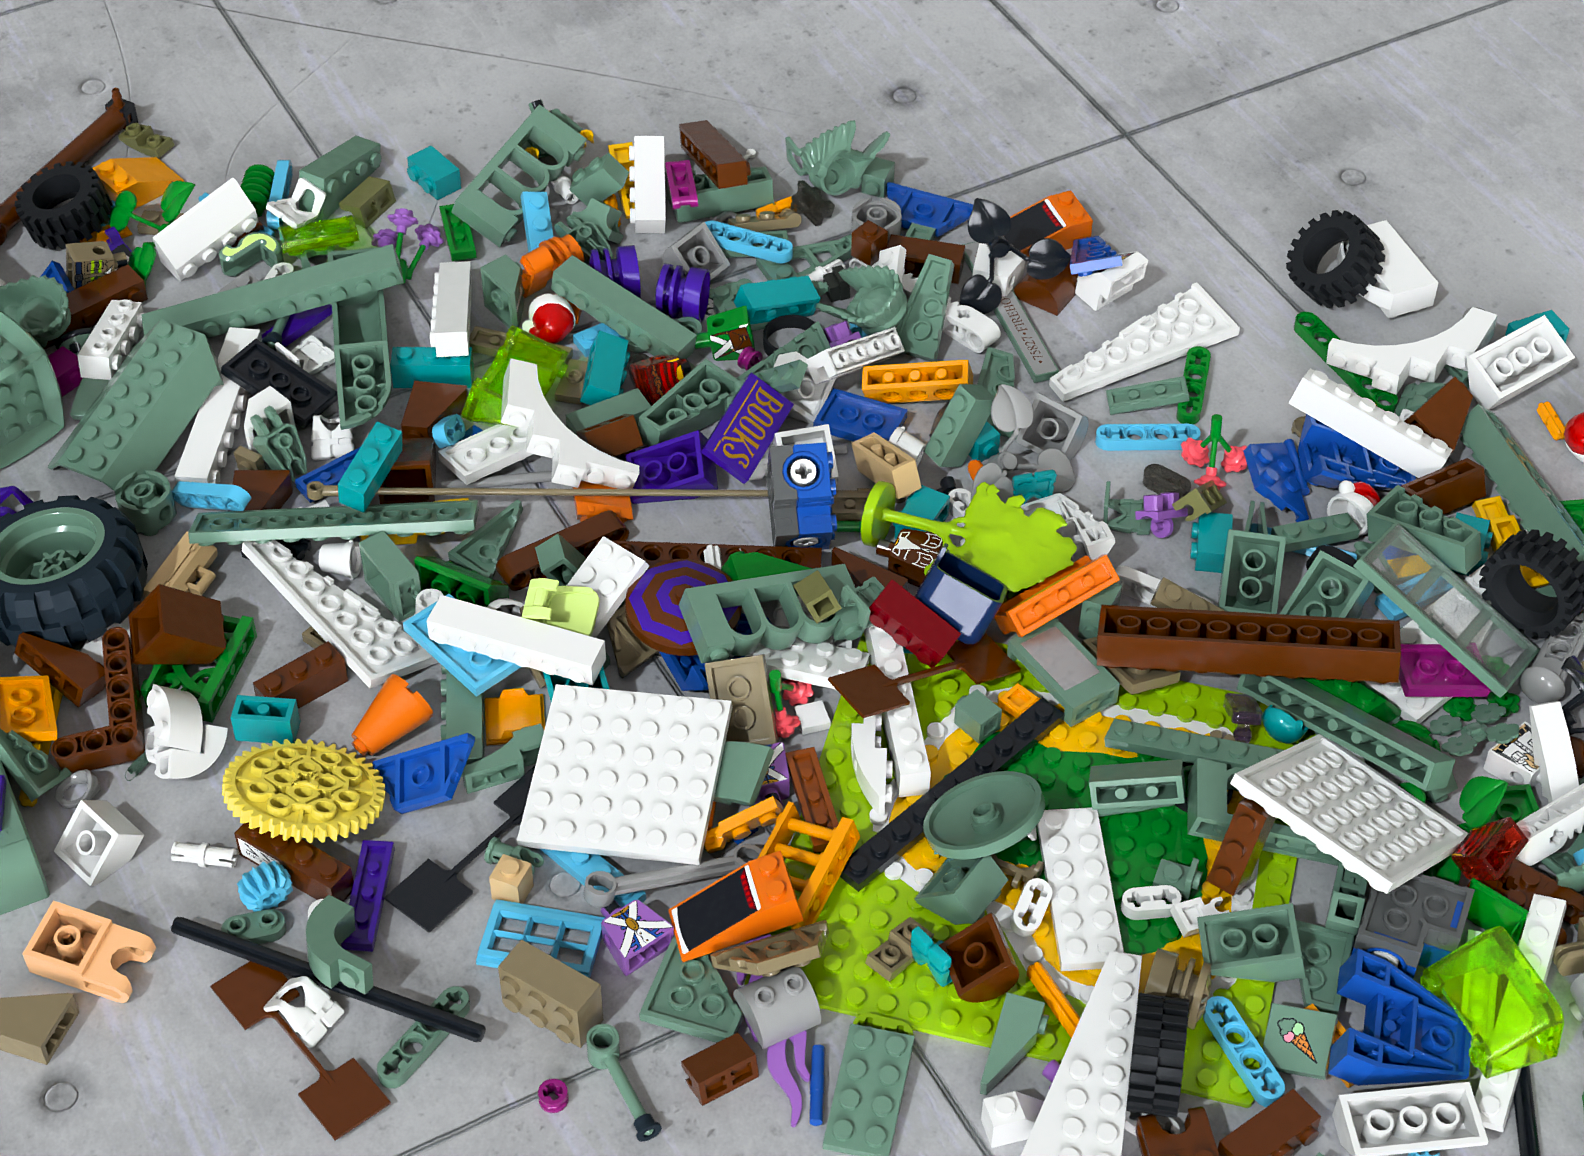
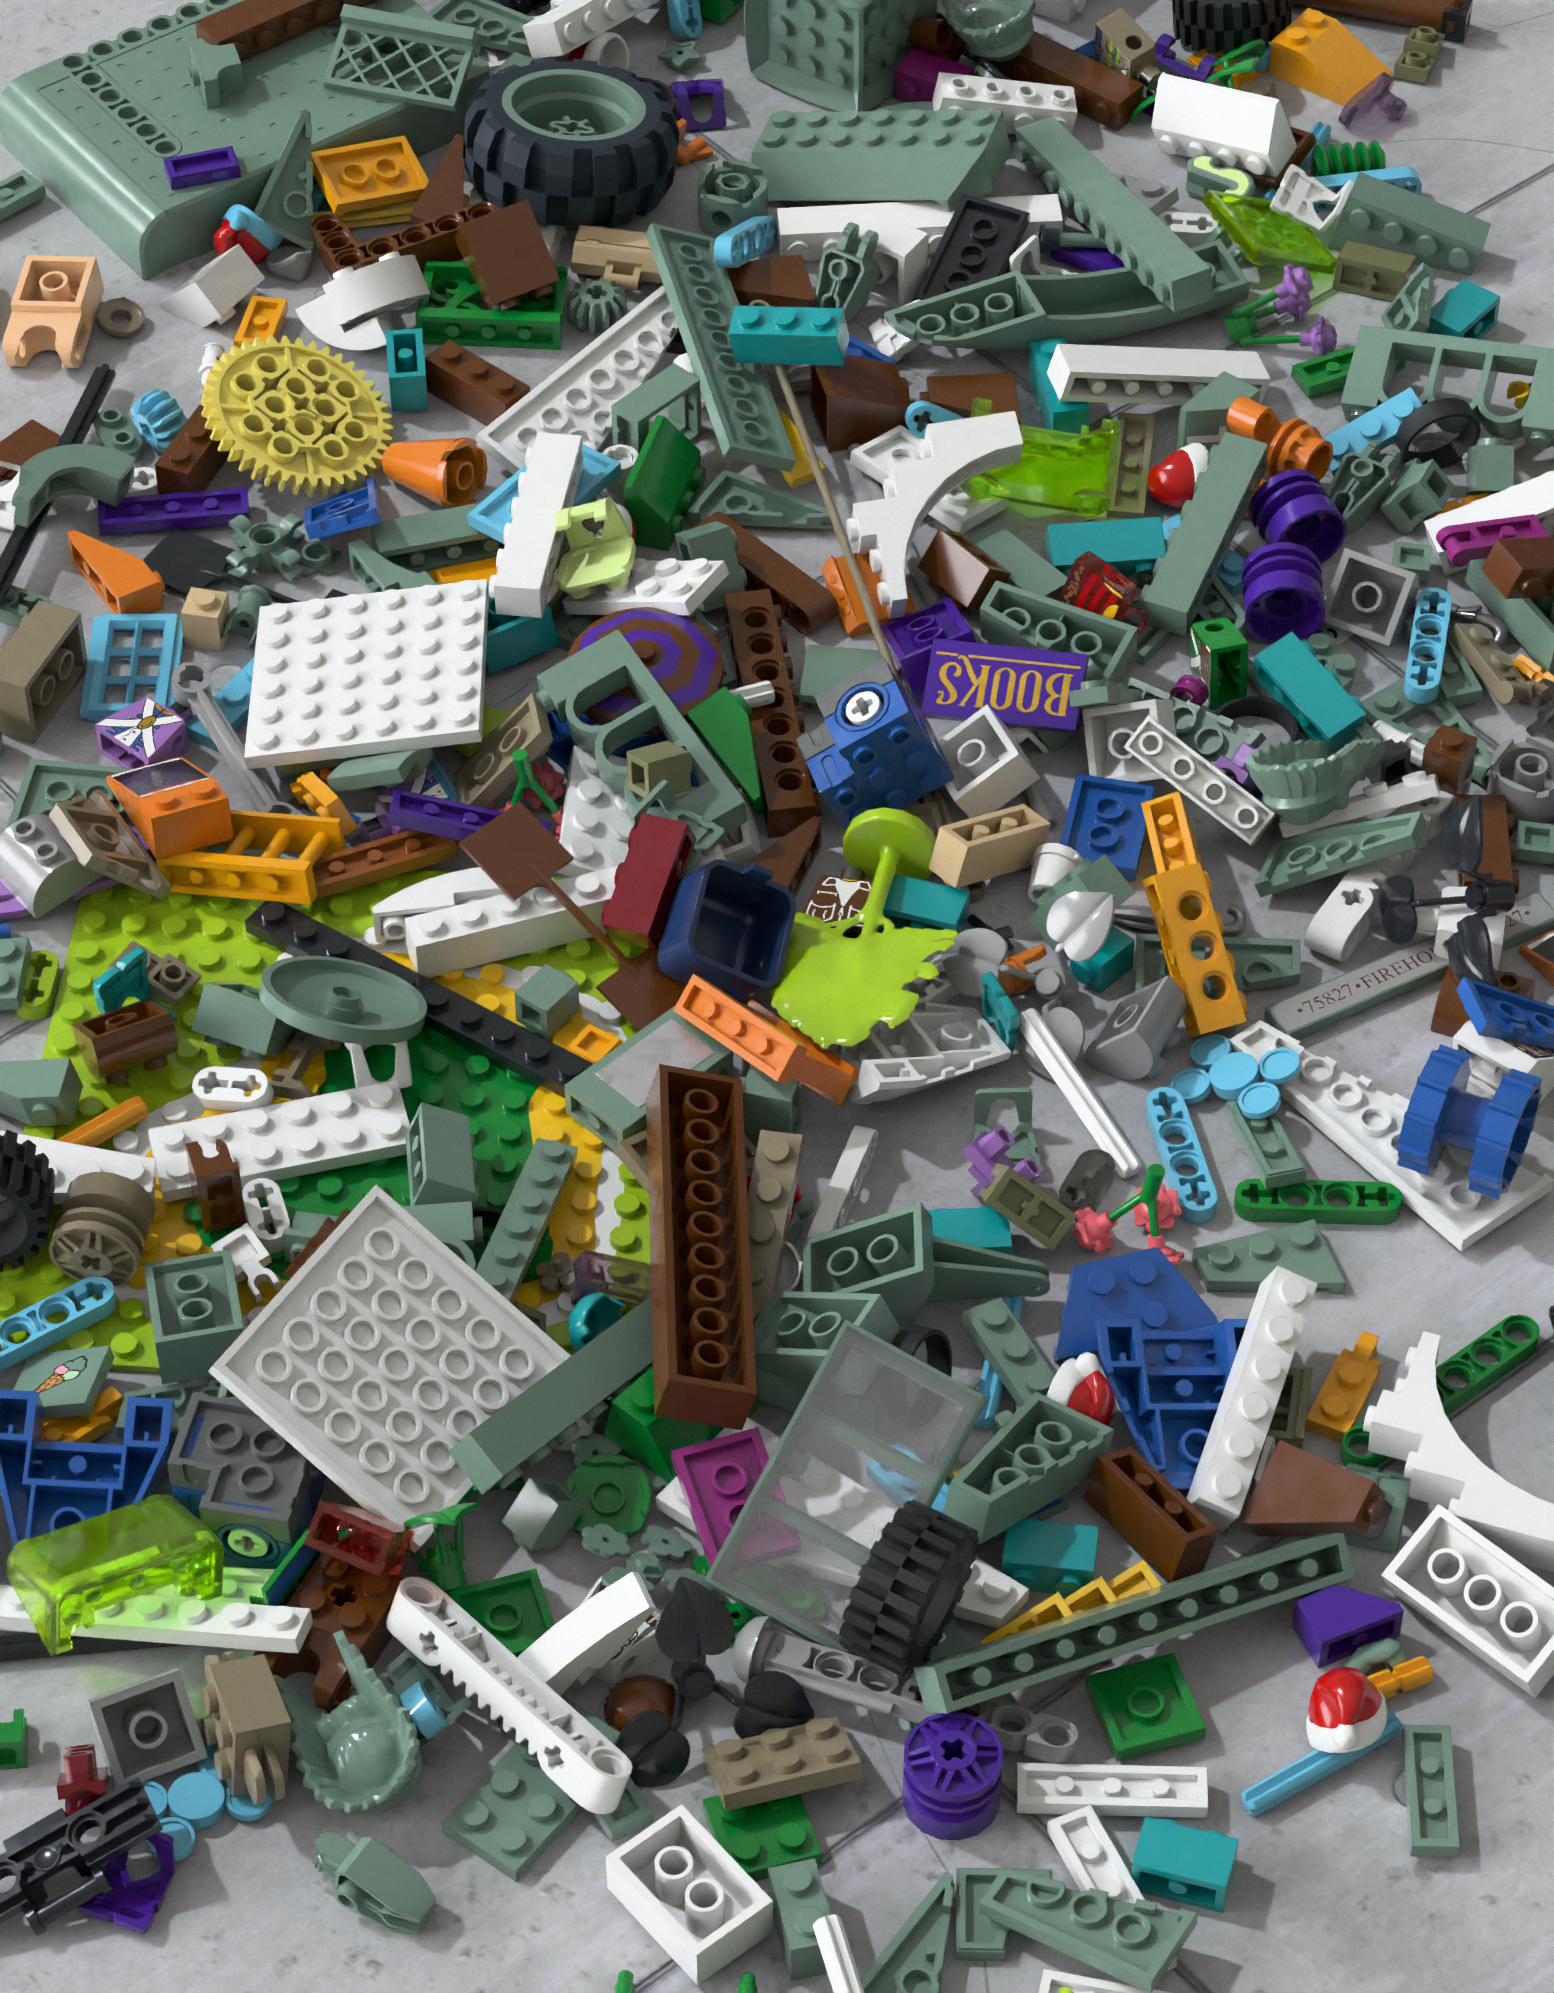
camera: 80 degrees right, 0 degrees up
none -> orange slope [67,530,165,614]
none -> dark tan piece [97,297,145,337]
none -> reddish brown hinge [185,1139,246,1234]
none -> piece [212,204,283,265]
none -> sand green pin [226,513,305,581]
none -> light orange plate [234,295,288,348]
none -> sand green plate [297,541,342,577]
none -> dark purple plate [387,788,551,841]
none -> sand green gear [567,277,628,336]
none -> sand green slope [799,644,882,708]
none -> white axle [1019,1008,1142,1179]
none -> light orange brick [1142,862,1247,1039]
none -> medium azure piece [1169,1034,1301,1119]
none -> sand green wing [1192,1219,1346,1294]
none -> dark purple slope [1292,1585,1404,1669]
none -> clear purple piece [1338,72,1407,130]
none -> sand green arm [1343,1638,1407,1676]
none -> sand green wing [1381,262,1435,333]
none -> sand green plate [1392,541,1432,582]
none -> black tyre [1396,398,1481,469]
none -> blue piece [1396,1044,1542,1200]

